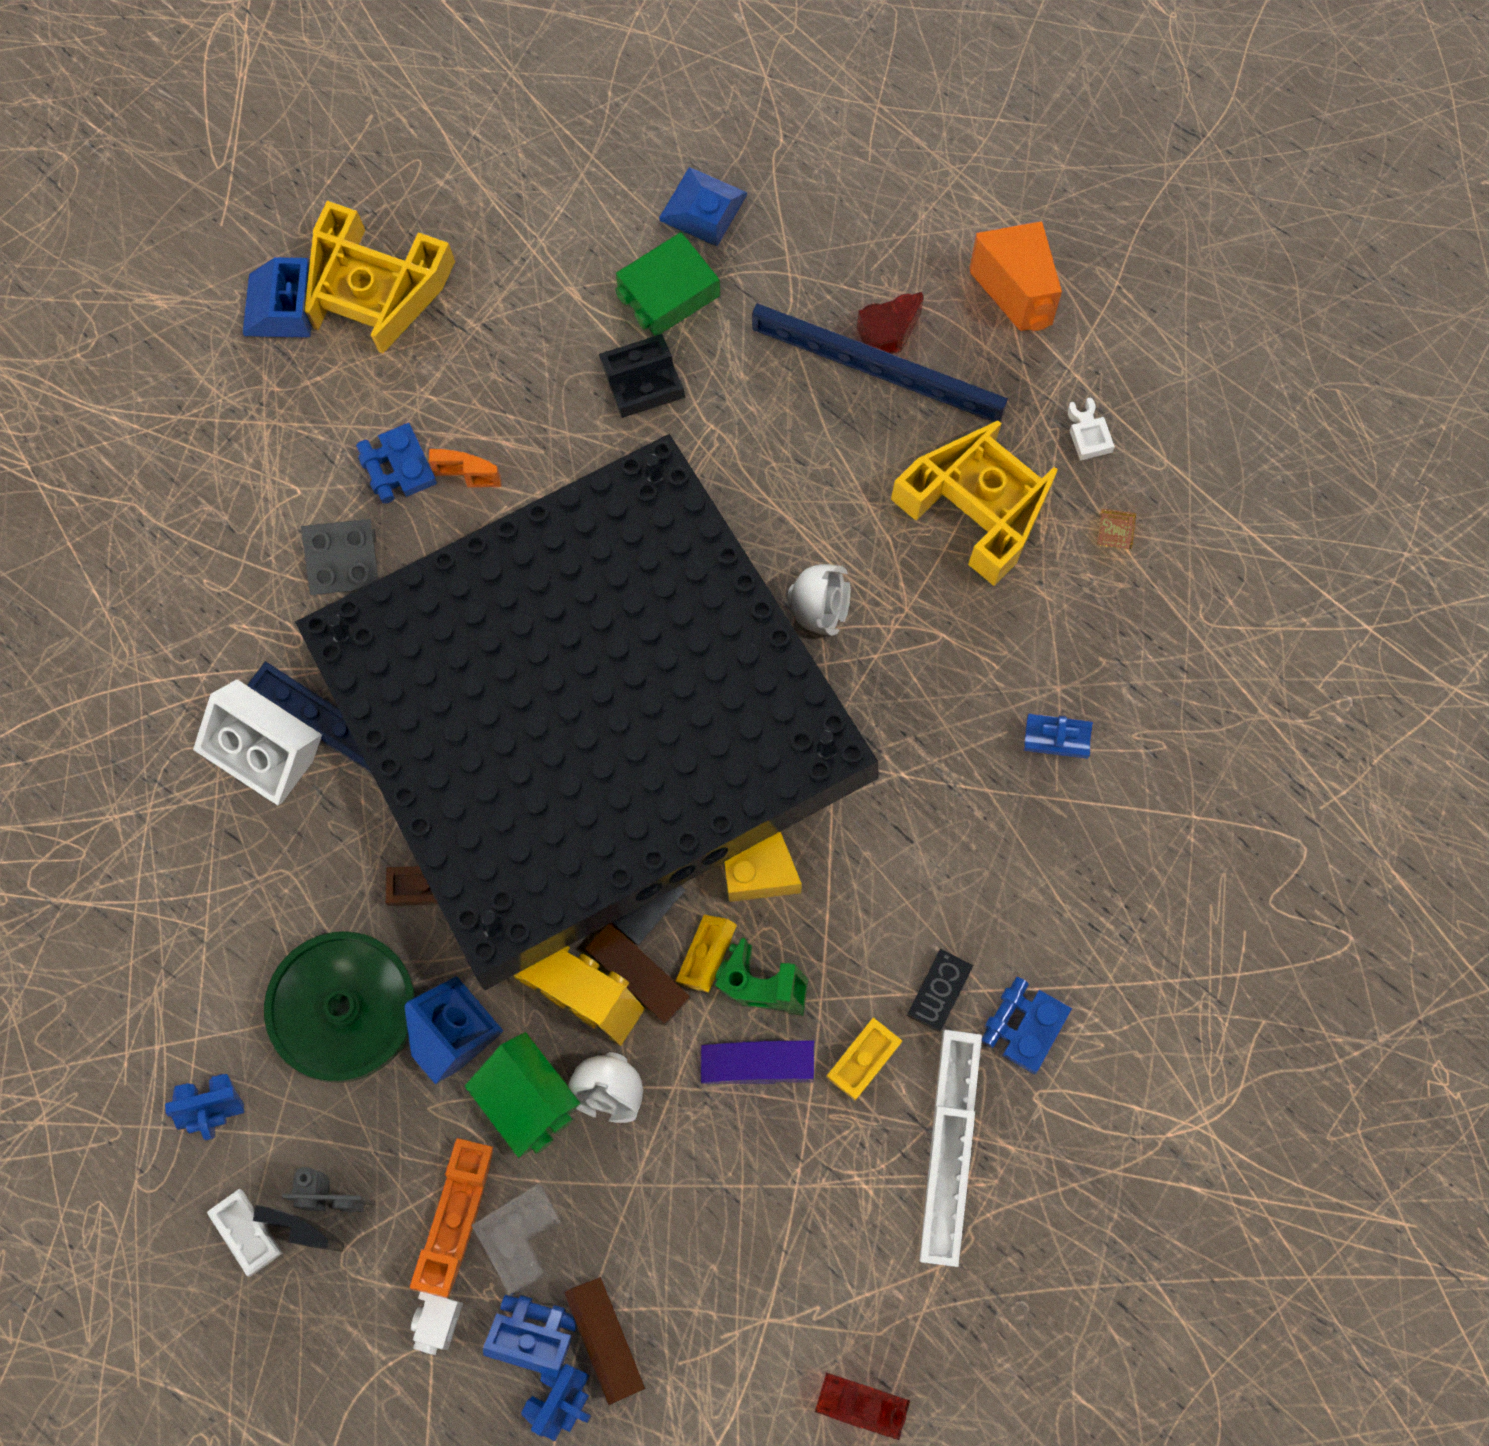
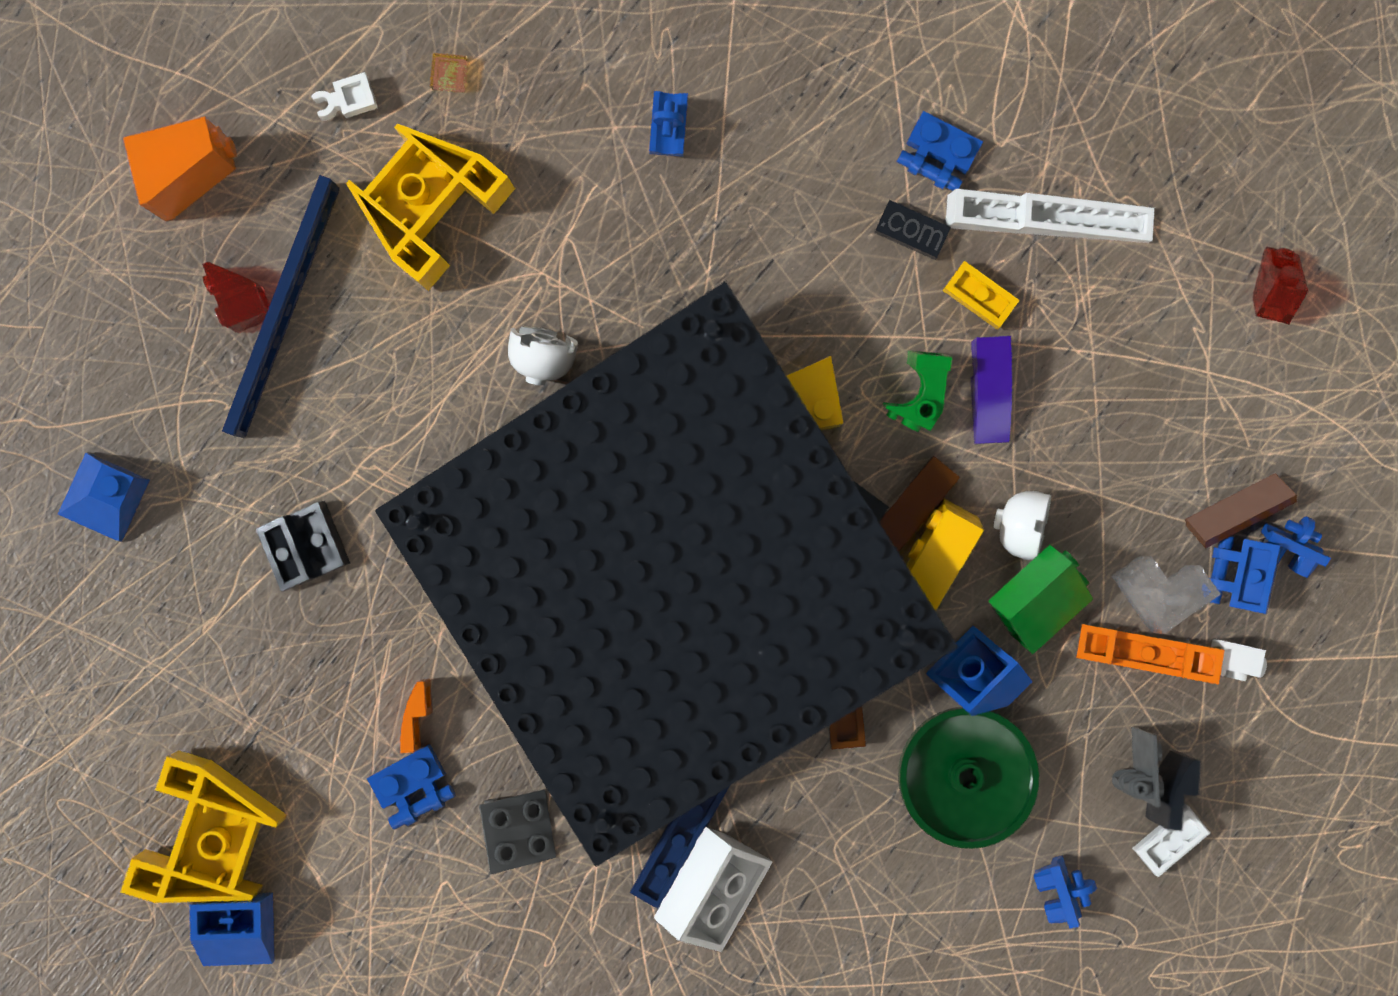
camera: 95 degrees left, 15 degrees up
green brick [615,232,720,336] -> none
yellow plate [675,914,737,993] -> none

